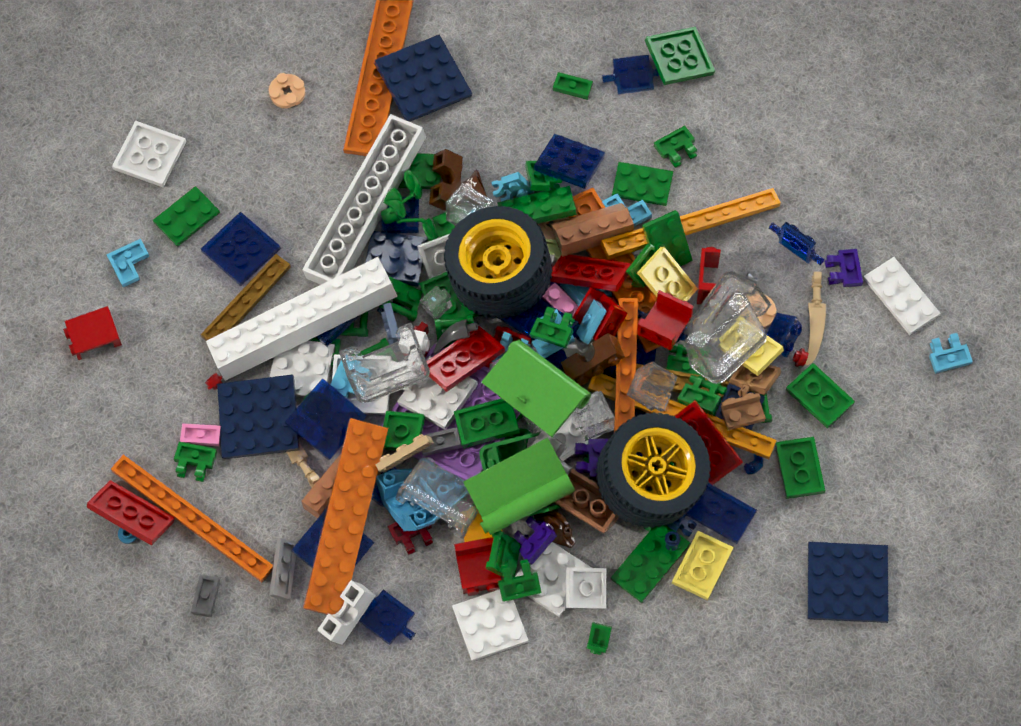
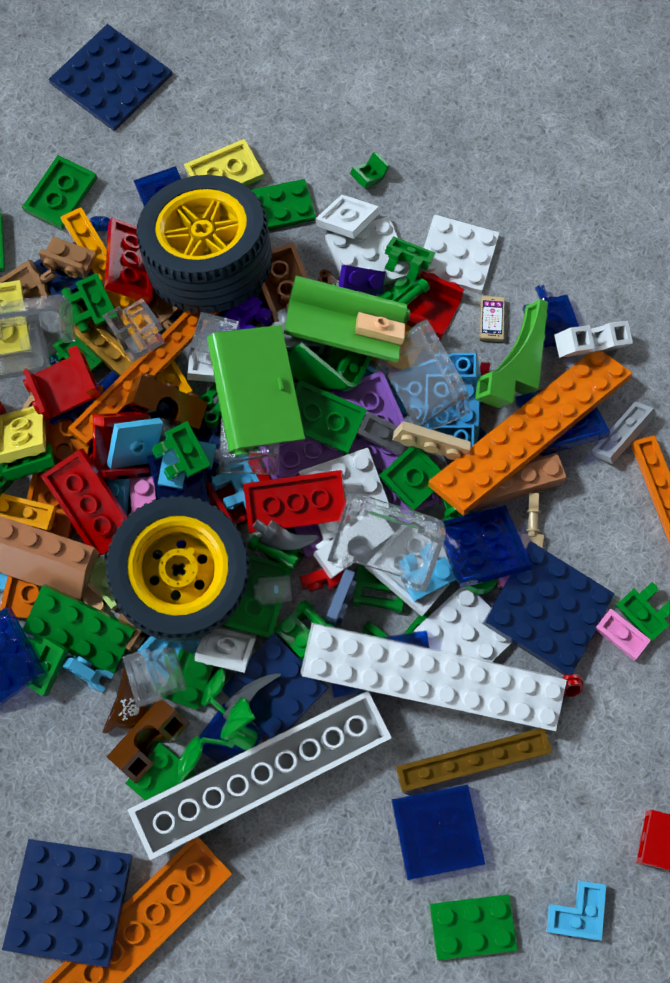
camera: 150 degrees left, 5 degrees up
none -> dark grey bar [223,673,281,720]
none -> light nougat plate [355,312,405,345]
none -> bright green arch [475,299,548,408]
none -> tile [479,296,505,342]

